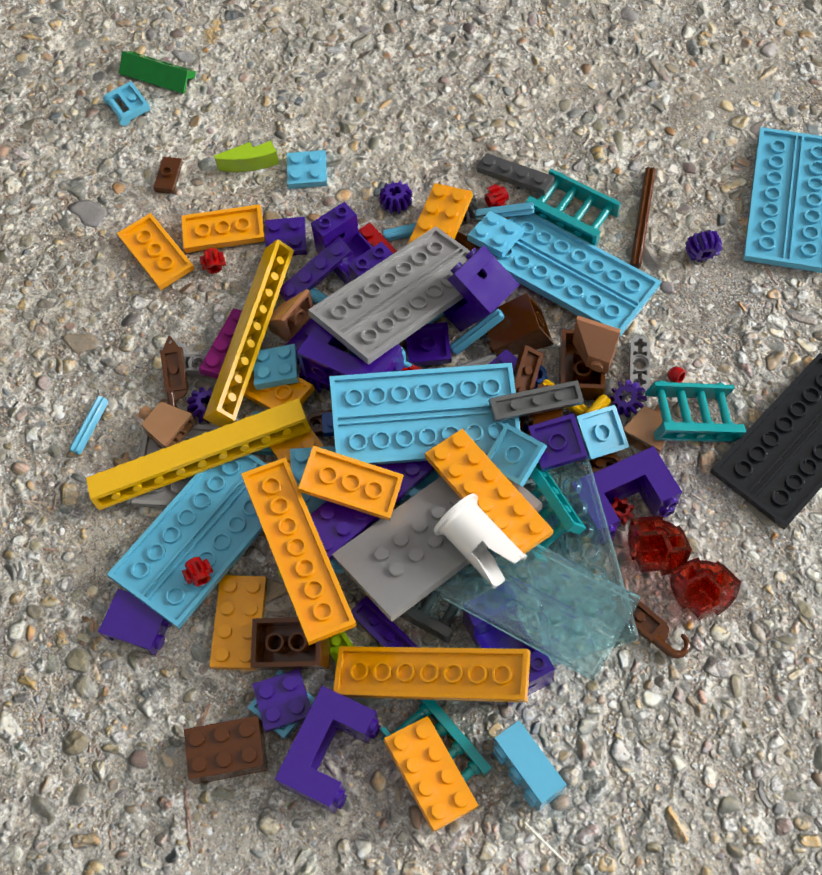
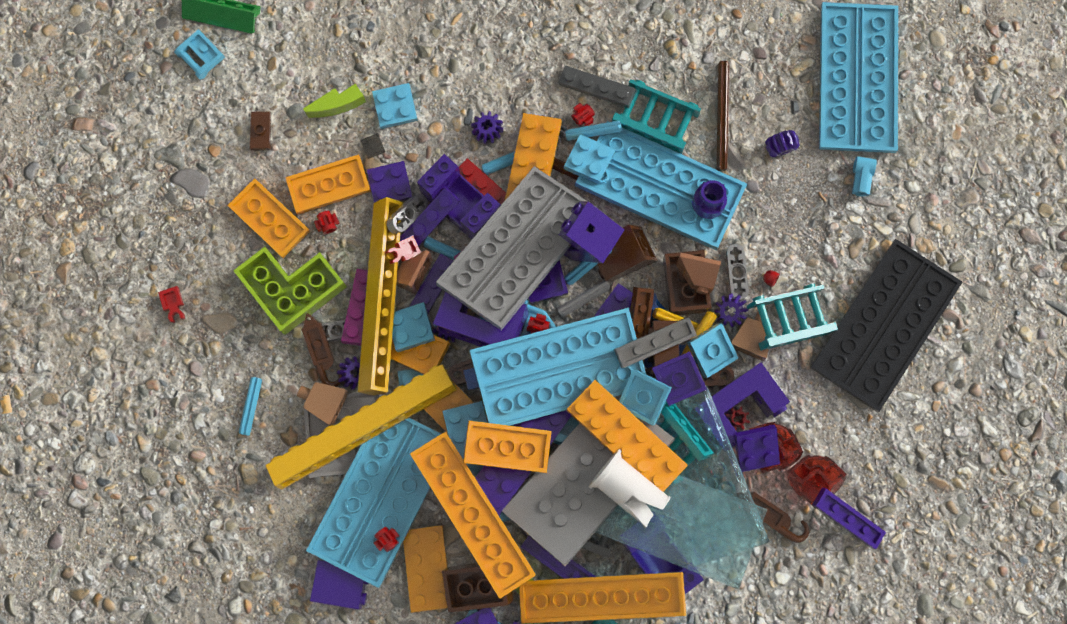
camera: 10 degrees left, 15 degrees up
none -> red plate [158,286,185,323]
none -> lime brick [233,247,347,335]
none -> clear smoke tile [360,133,385,159]
none -> plate [385,236,421,264]
none -> light grey beam [387,194,428,234]
none -> dark purple piece [692,180,727,219]
none -> dark purple plate [734,425,780,472]
none -> dark purple plate [812,488,886,550]
none -> medium azure piece [852,156,877,197]

